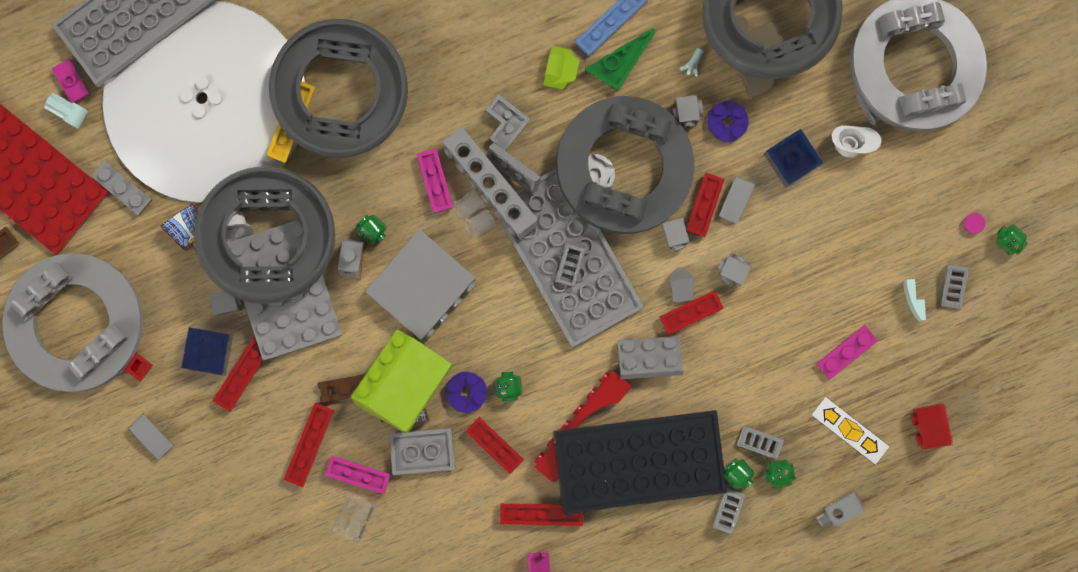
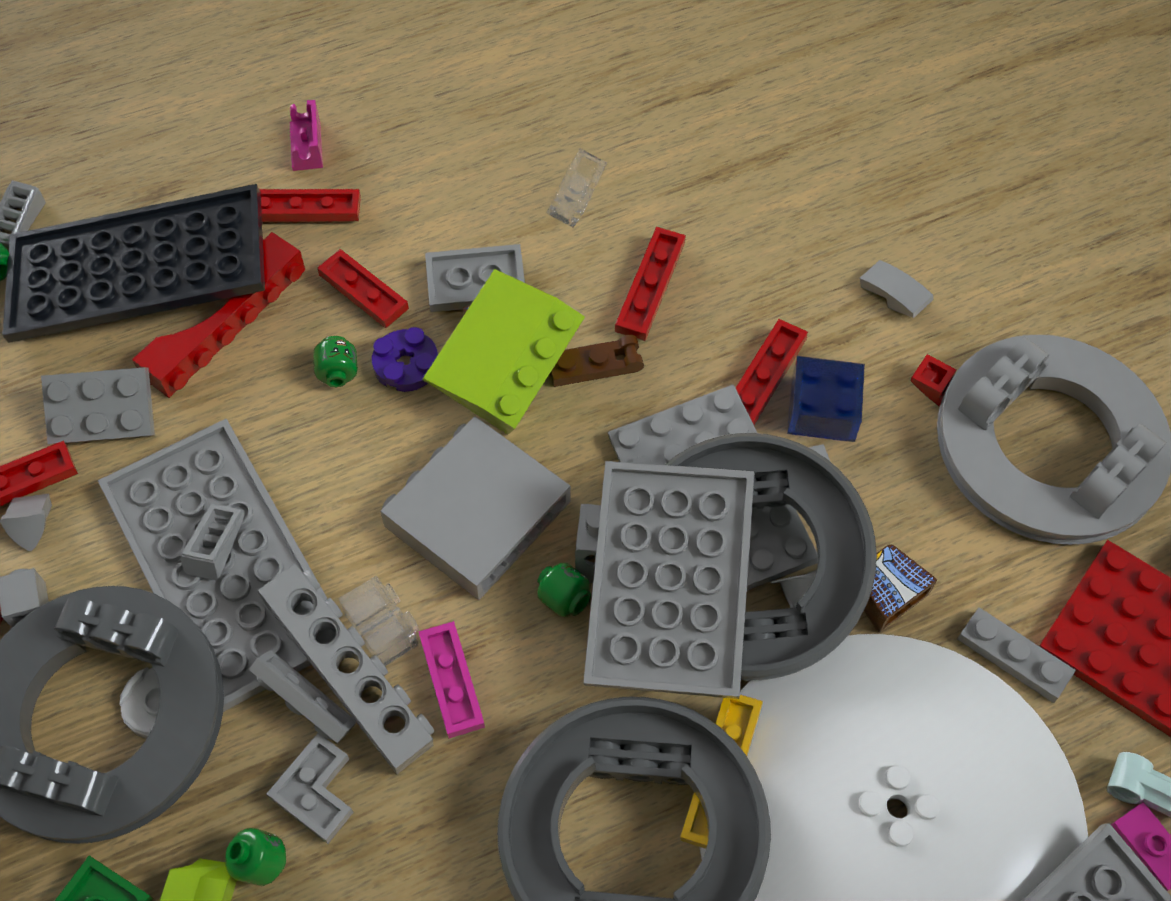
camera: 175 degrees right, 25 degrees down
dark pink plate [325,456,391,494] -> none
none -> green head [225,828,286,886]
none -> light grey plate [583,461,754,699]

